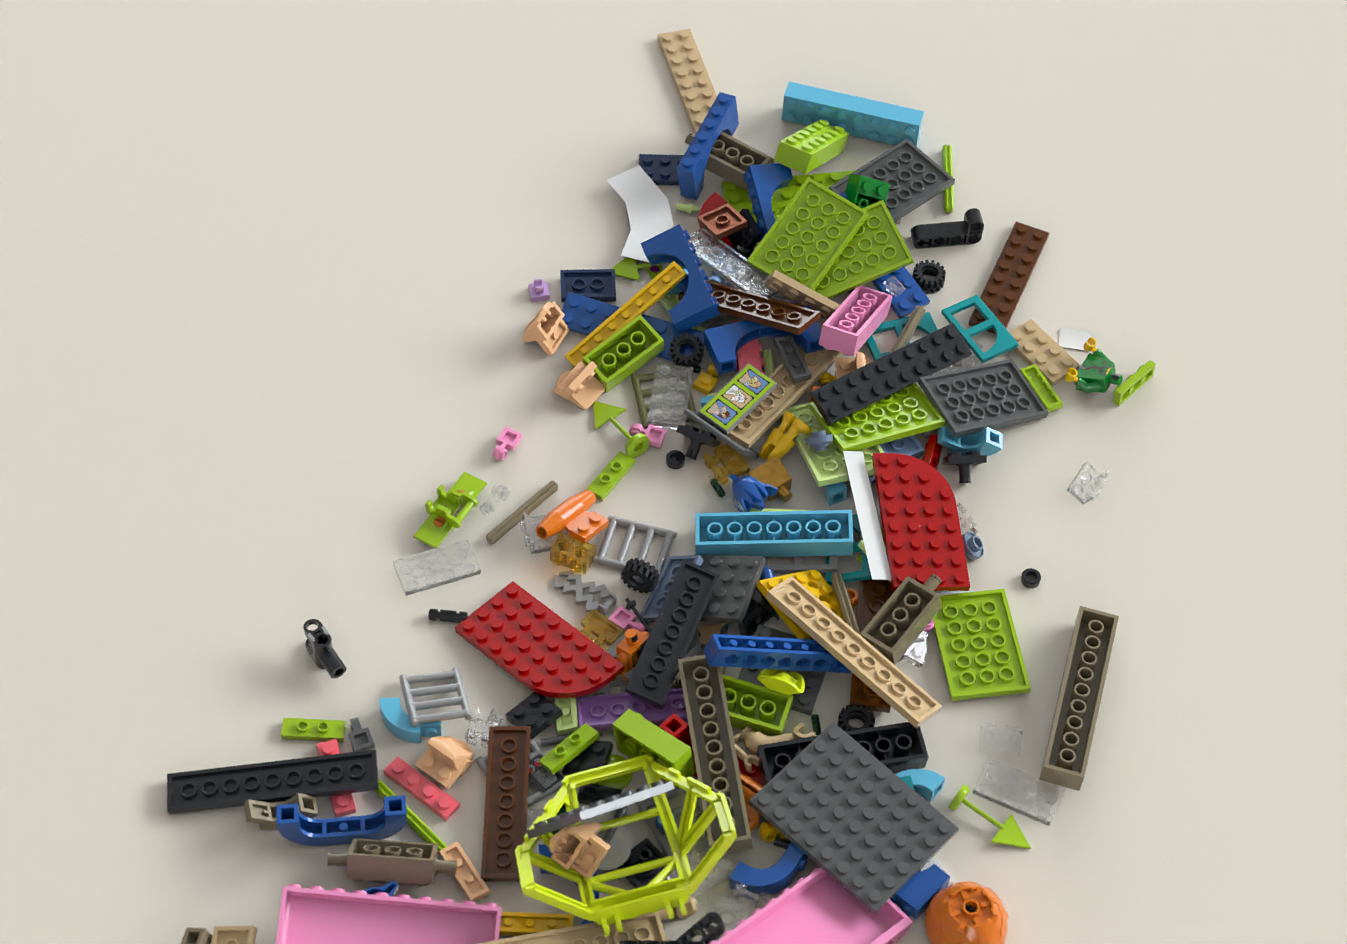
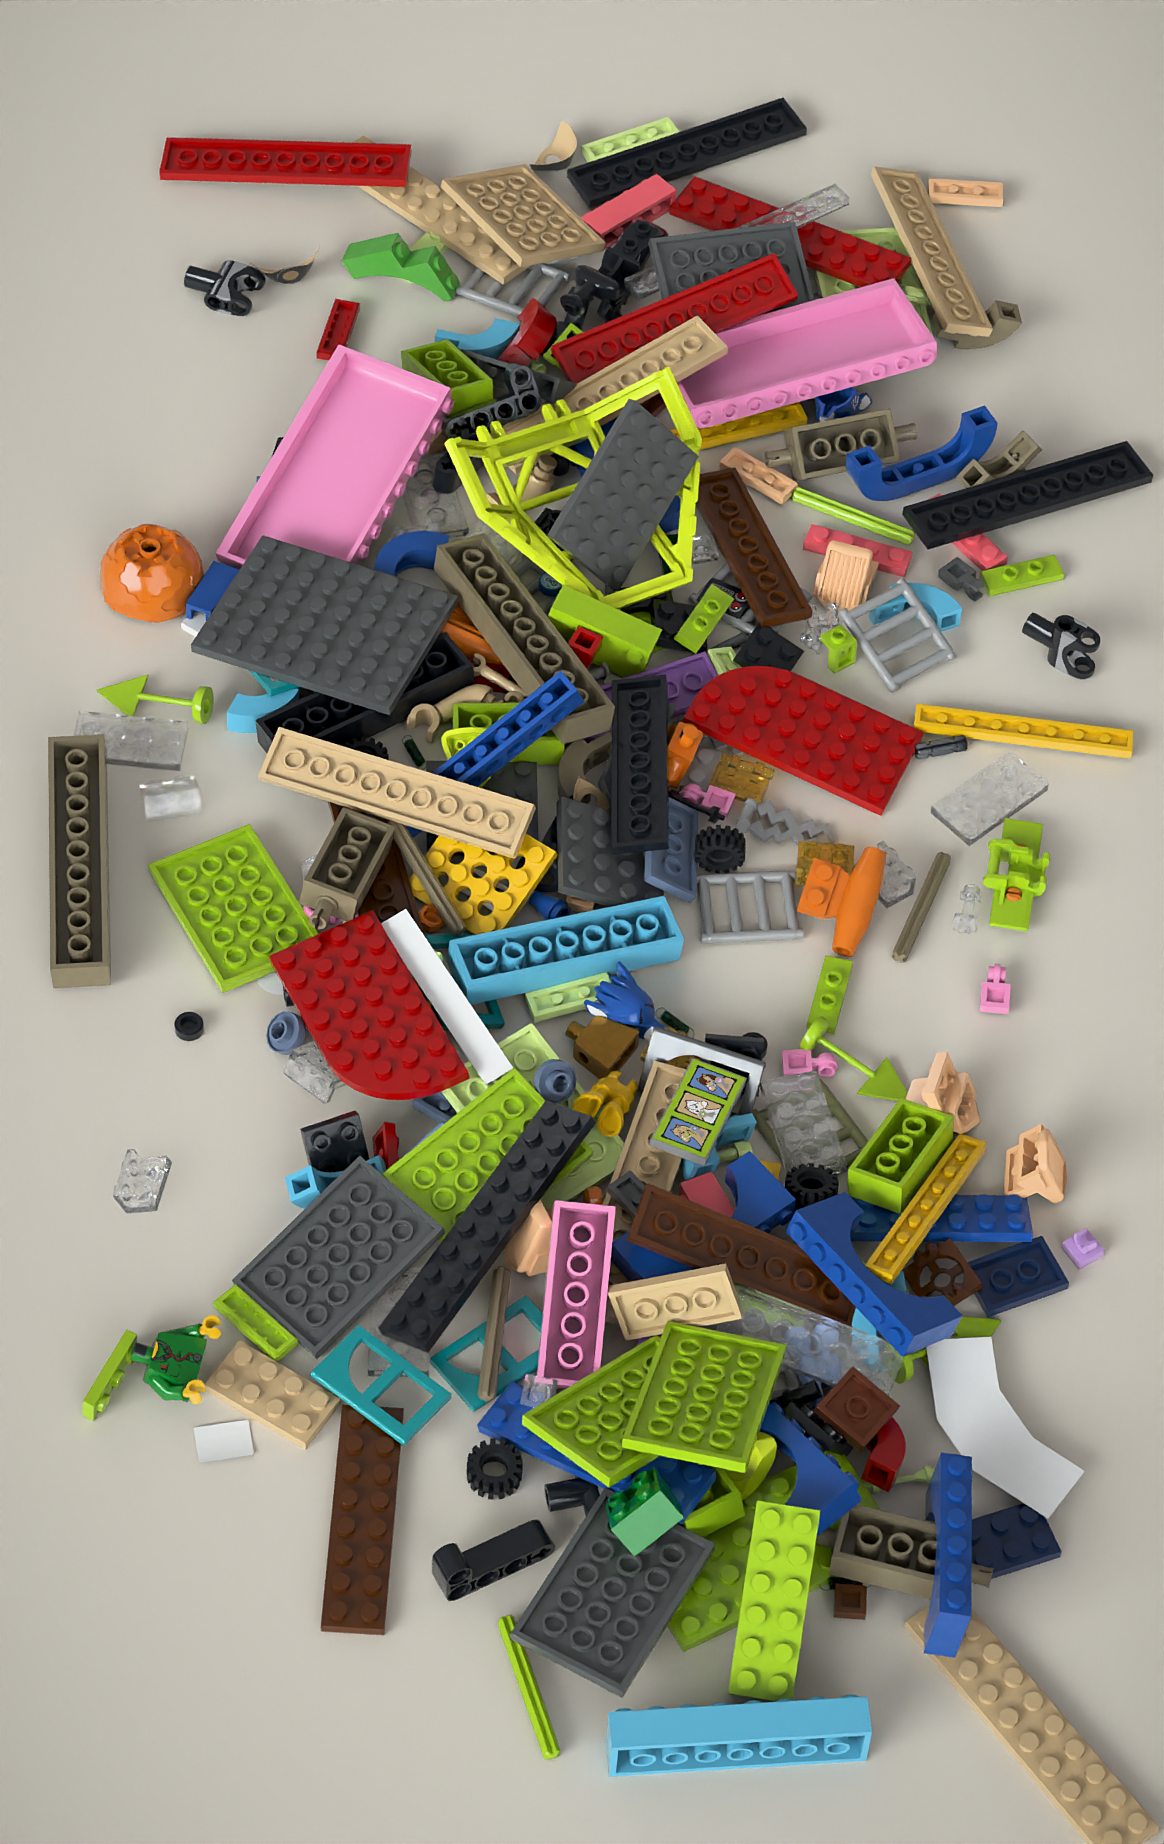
camera: 160 degrees right, 0 degrees up
none -> lime bracket [820,625,857,674]
none -> reddish brown piece [902,1238,983,1306]
none -> yellow plate [913,703,1134,758]

